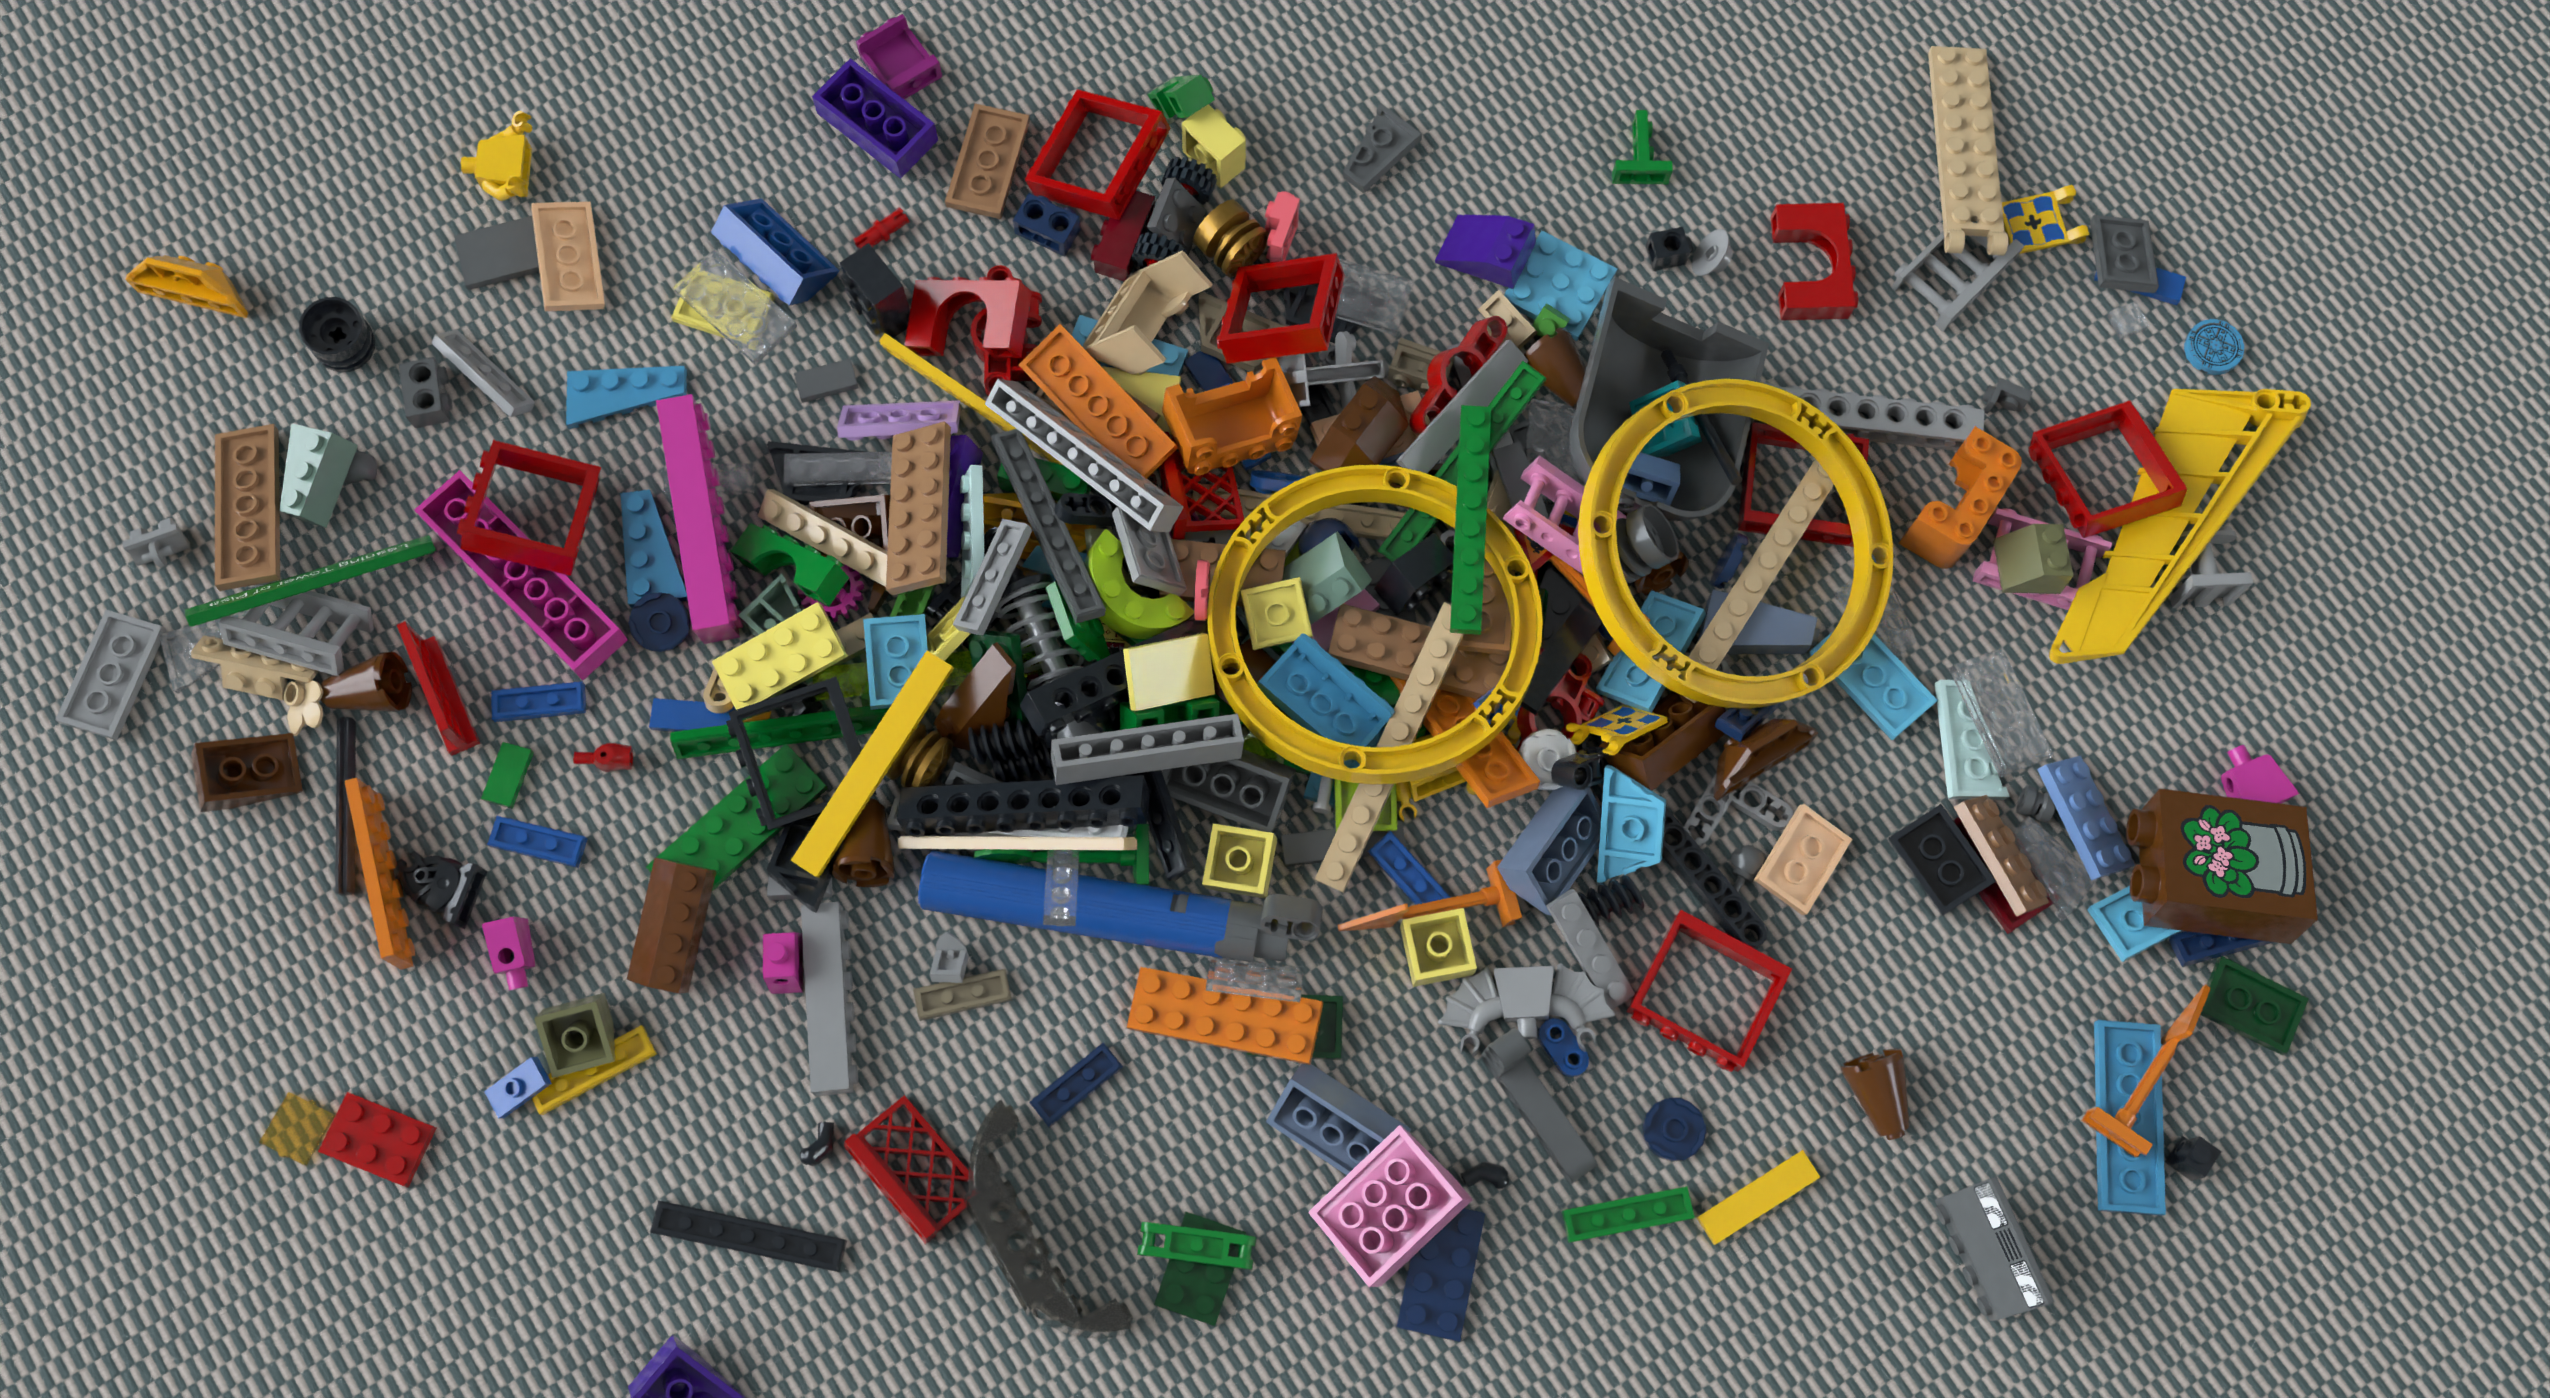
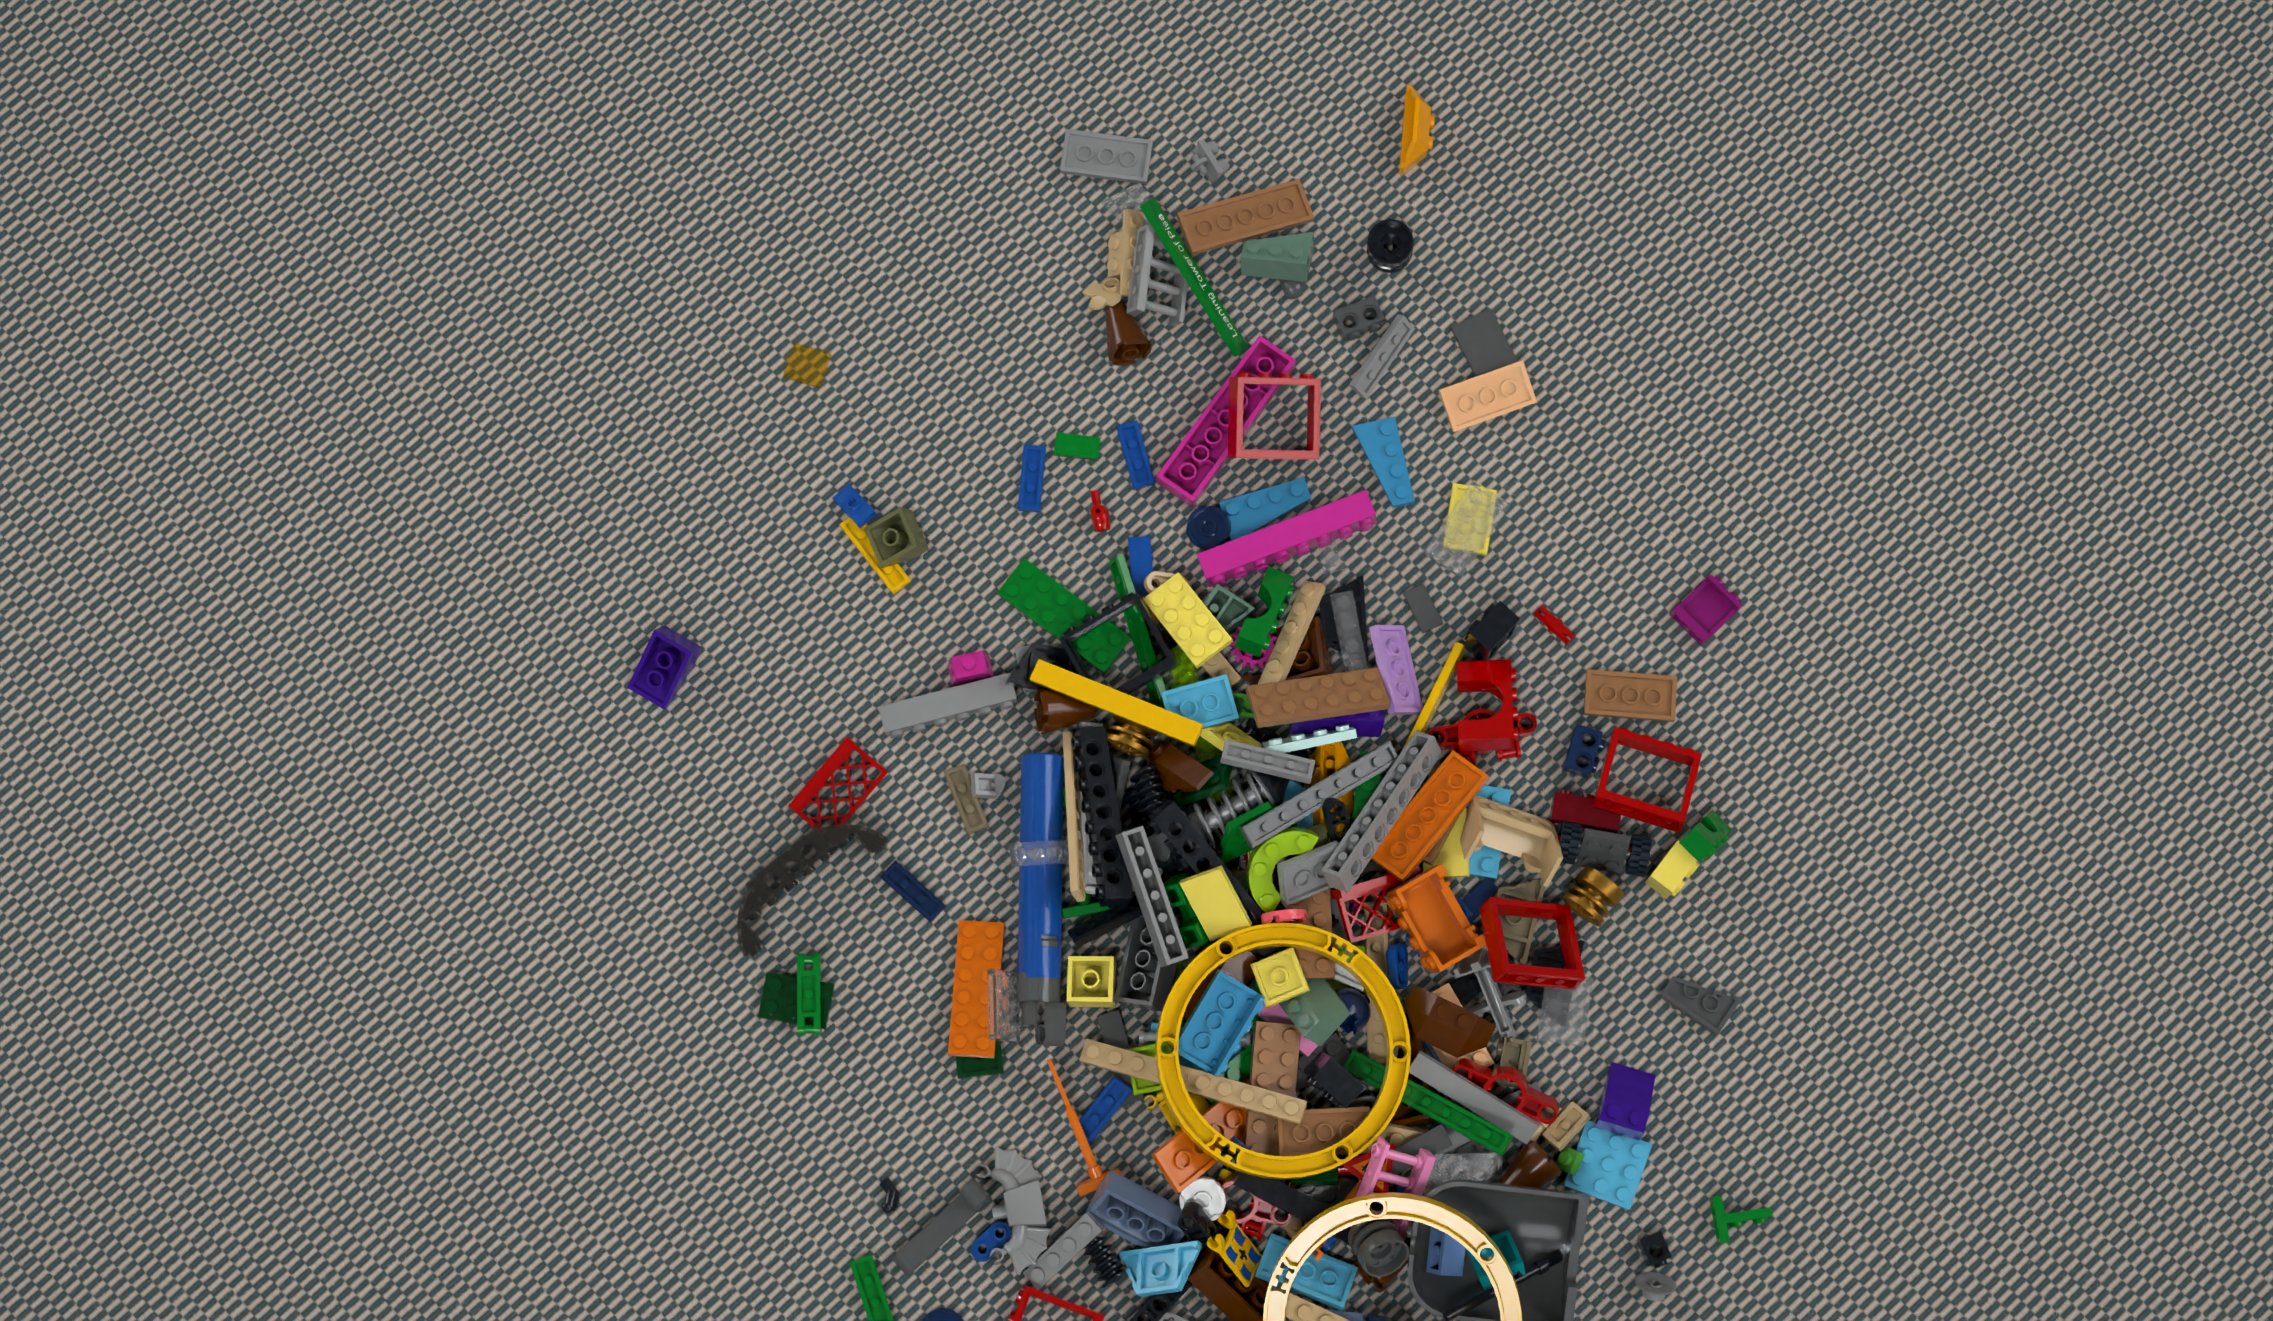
camera: 85 degrees right, 5 degrees up
reddish brown slope [191,733,303,812] -> none
red plate [318,1092,437,1188] -> none
black axle [335,717,356,896] -> none
orange plate [345,777,415,970] -> none
red fence [397,621,481,756] -> none
black piece [397,851,488,929] -> none
yellow torso [461,111,532,201] -> none
dark pink torso [482,916,535,991] -> none
reddish brown slope [627,857,716,994] -> none
black tile [650,1200,847,1272] -> none
blue slope [711,198,840,306] -> none
black arm [800,1122,834,1166] -> none
dark purple brick [812,58,938,179] -> none
coral plate [1265,191,1300,263] -> none
sand blue slope [1266,1063,1411,1175] -> none
bright pink slope [1308,1125,1473,1287] -> none
dark blue plate [1396,1208,1485,1342] -> none
light yellow brick [1400,908,1477,987] -> none
green plate [1450,405,1491,635] -> none

